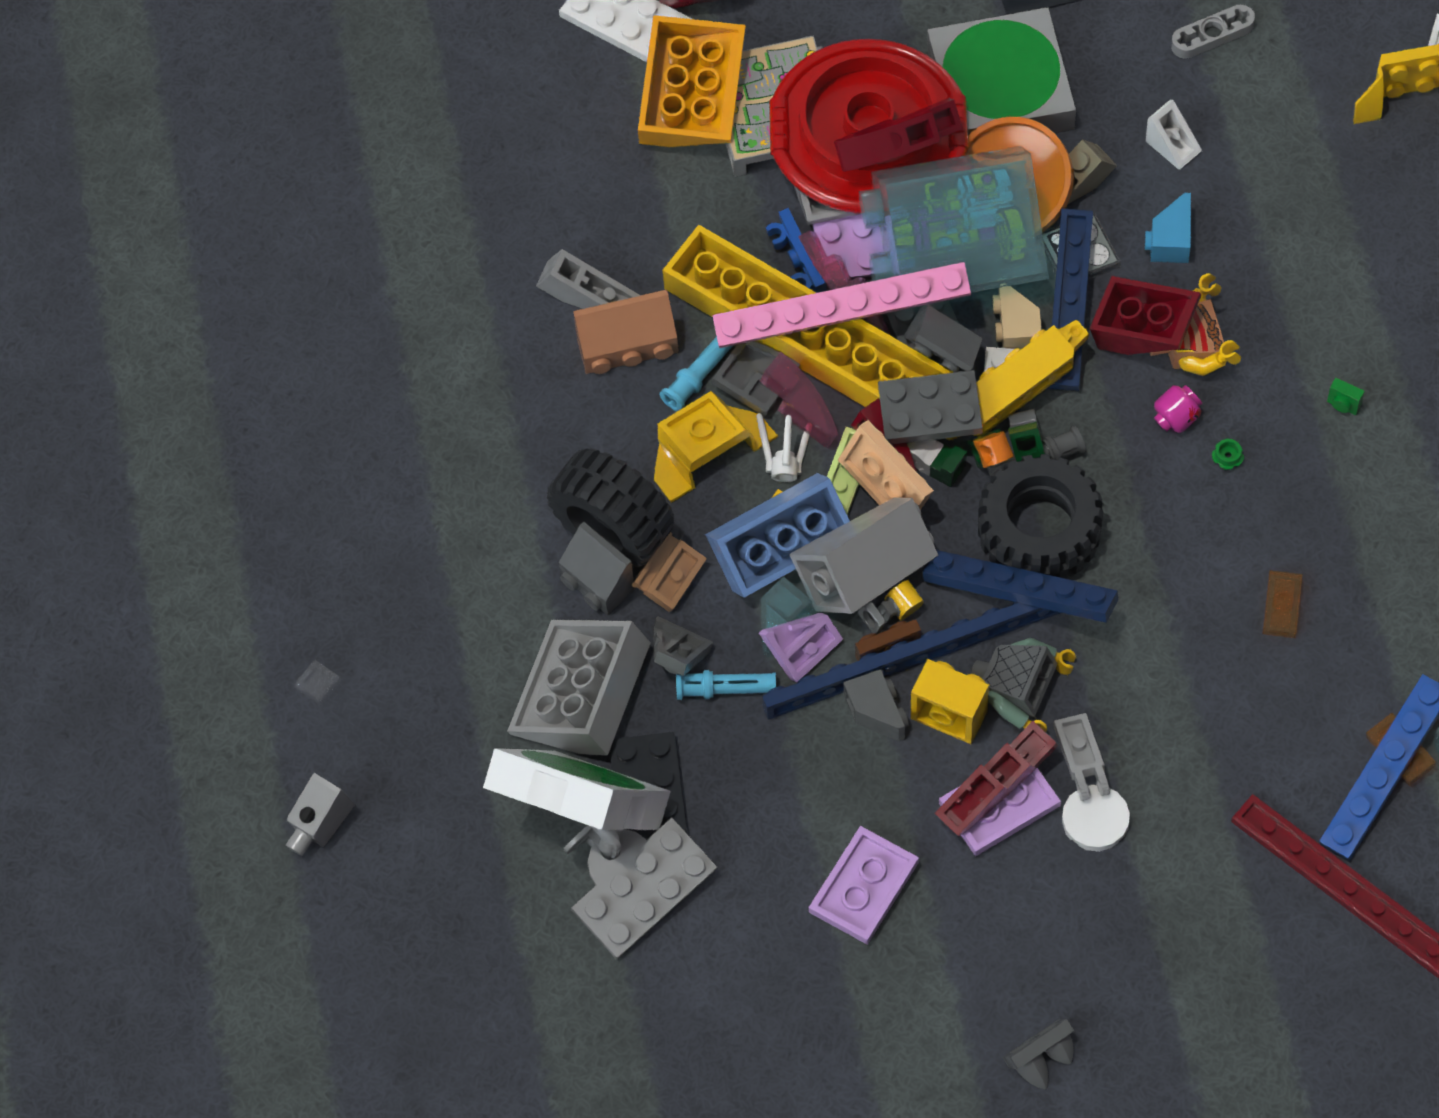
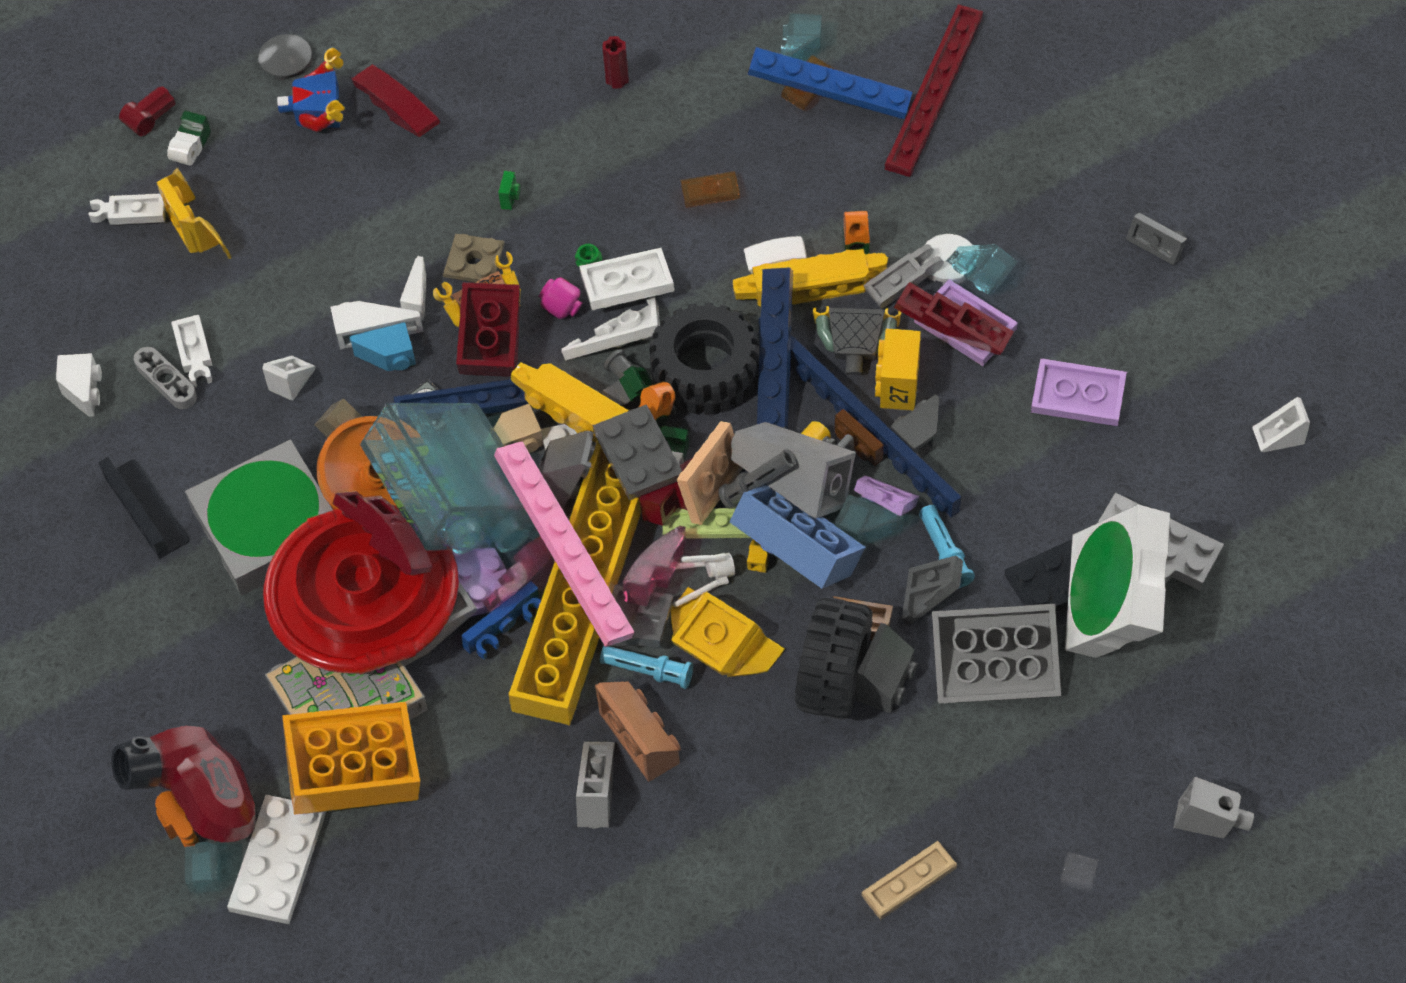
camera: 110 degrees left, 5 degrees down
none -> white plate [171,315,213,387]
none -> white slope [331,301,423,349]
none -> white slope [400,256,426,320]
none -> dark tan piece [443,234,505,282]
none -> white wing [562,296,660,360]
none -> white plate [579,248,675,310]
none -> dark grey pin [719,450,796,509]
none -> yellow hinge [733,249,888,307]
none -> white slope [744,236,808,274]
none -> orange leg [842,211,870,254]
none -> tan tile [862,841,957,920]
none -> clear light blue slope [946,244,1018,295]
none -> white slope [1252,397,1310,452]

